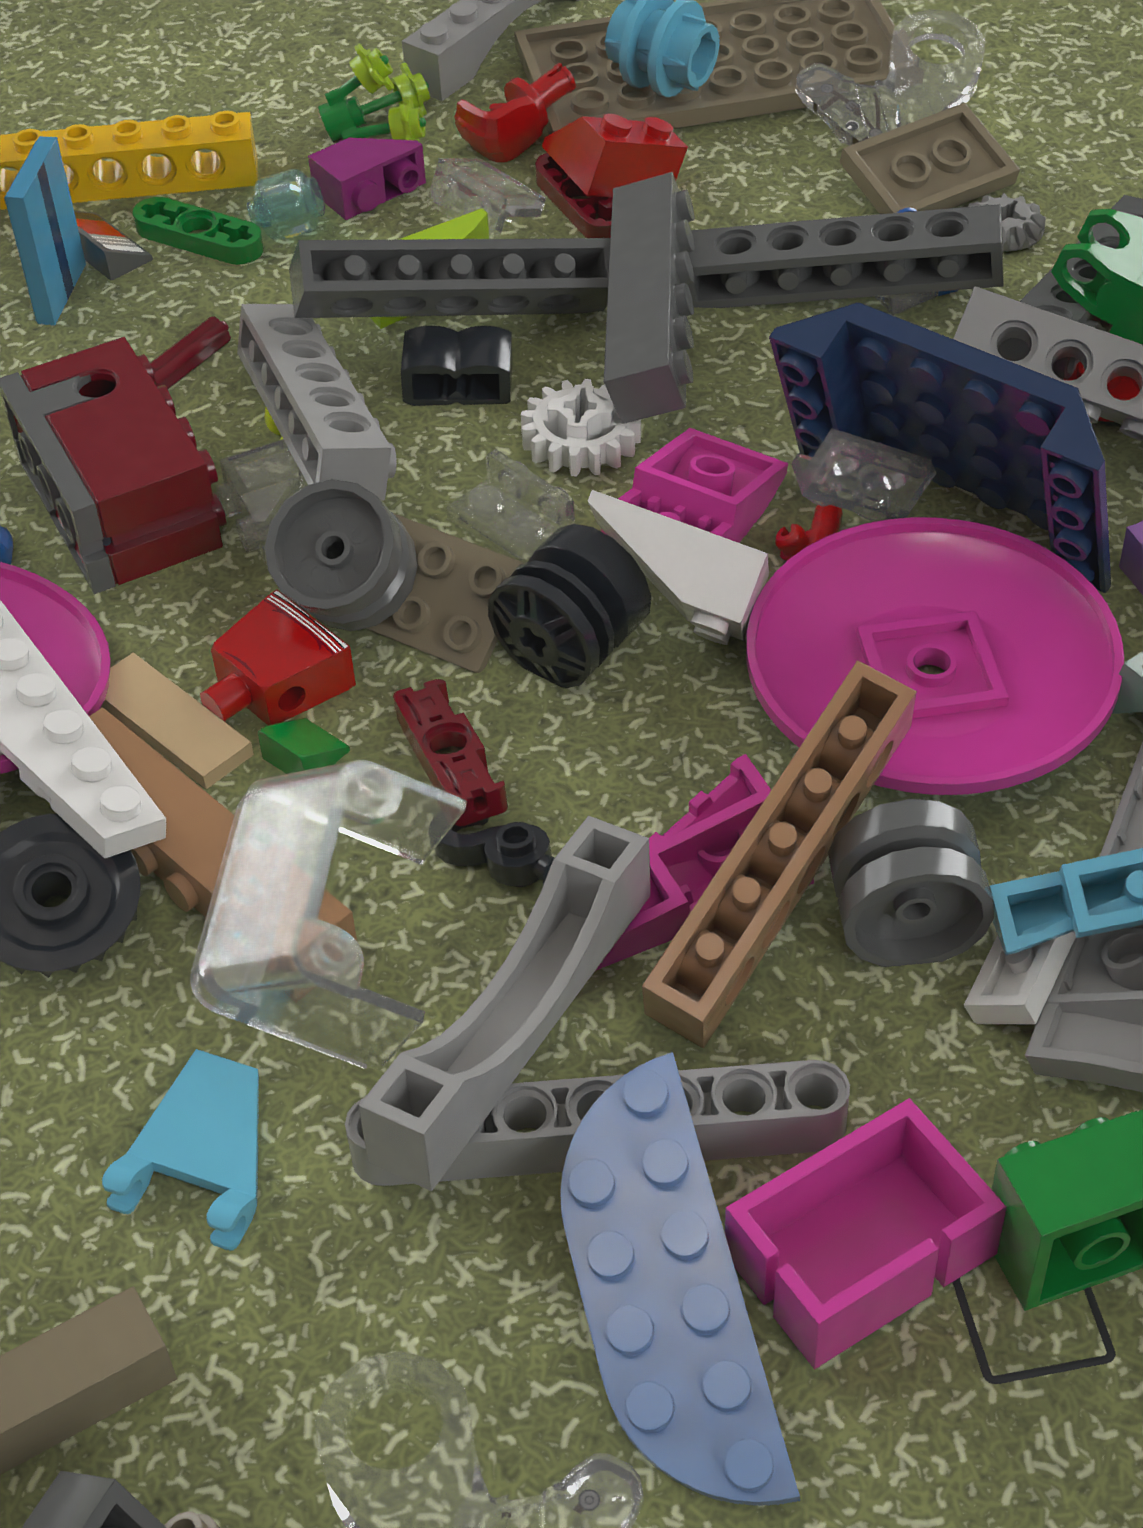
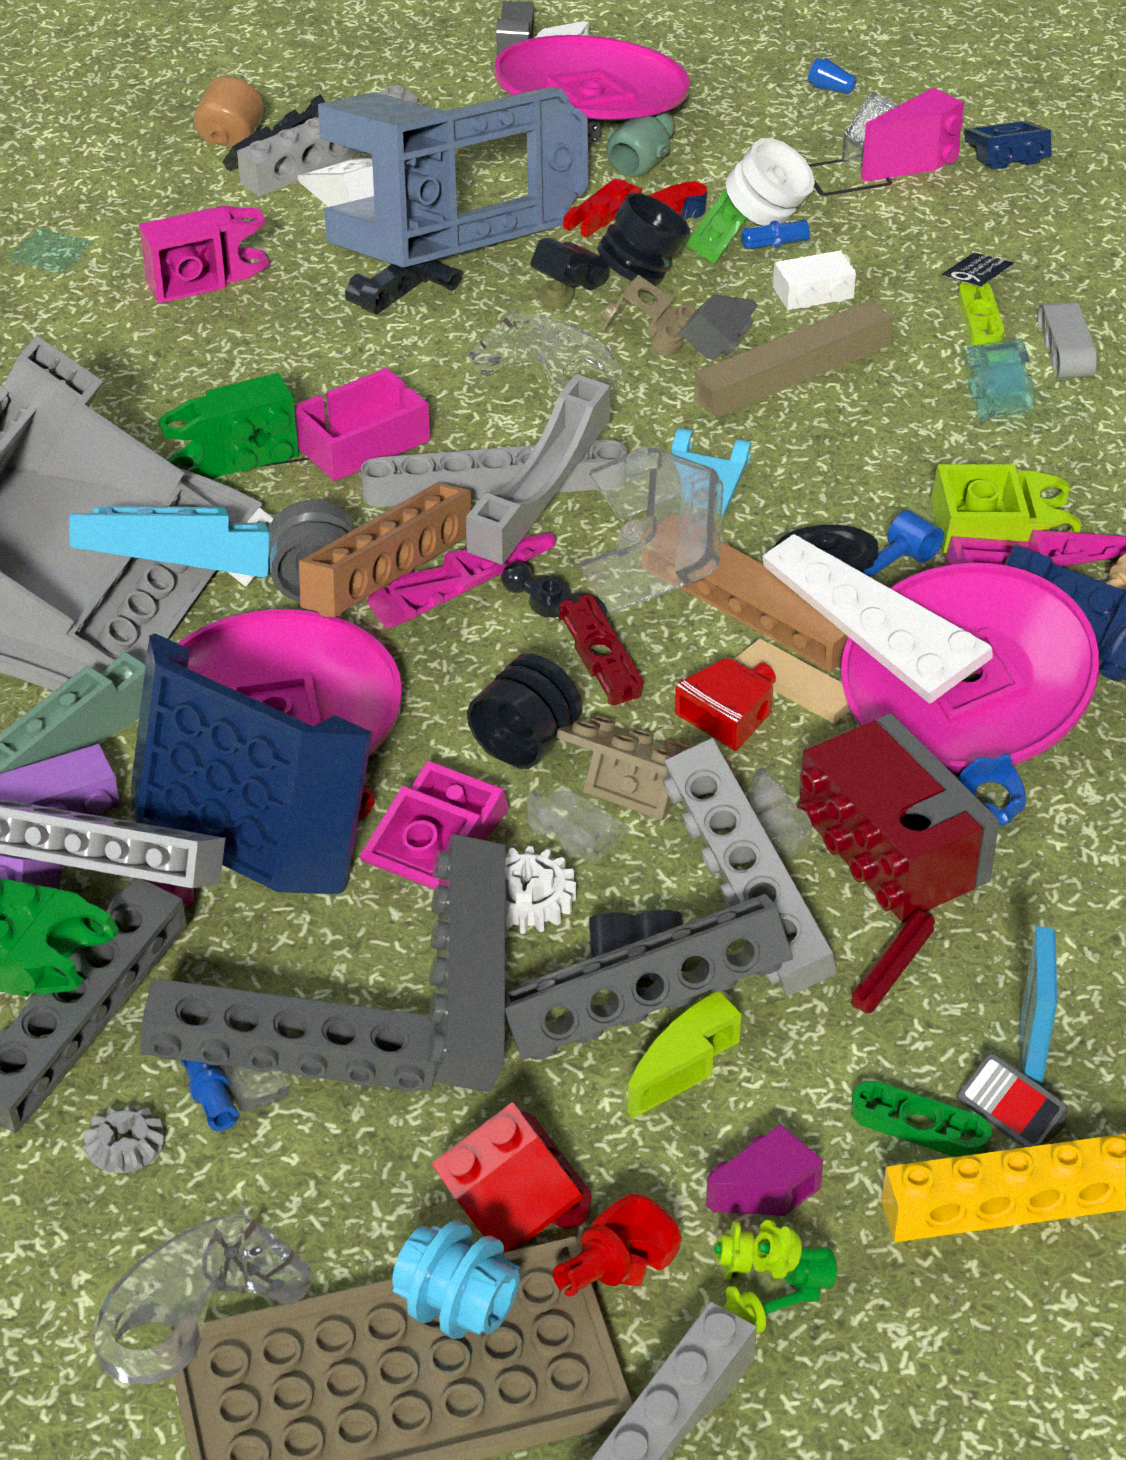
camera: 175 degrees right, 5 degrees down
clear light blue head [247,169,325,239] -> none
green slope [257,718,350,787] -> none
dark grey wheel [265,479,418,631] -> none
clear bracket [427,158,546,239] -> none
medium blue plate [561,1052,800,1506] -> none
white slope [588,490,769,645] -> none
dark tan plate [839,103,1020,214] -> none

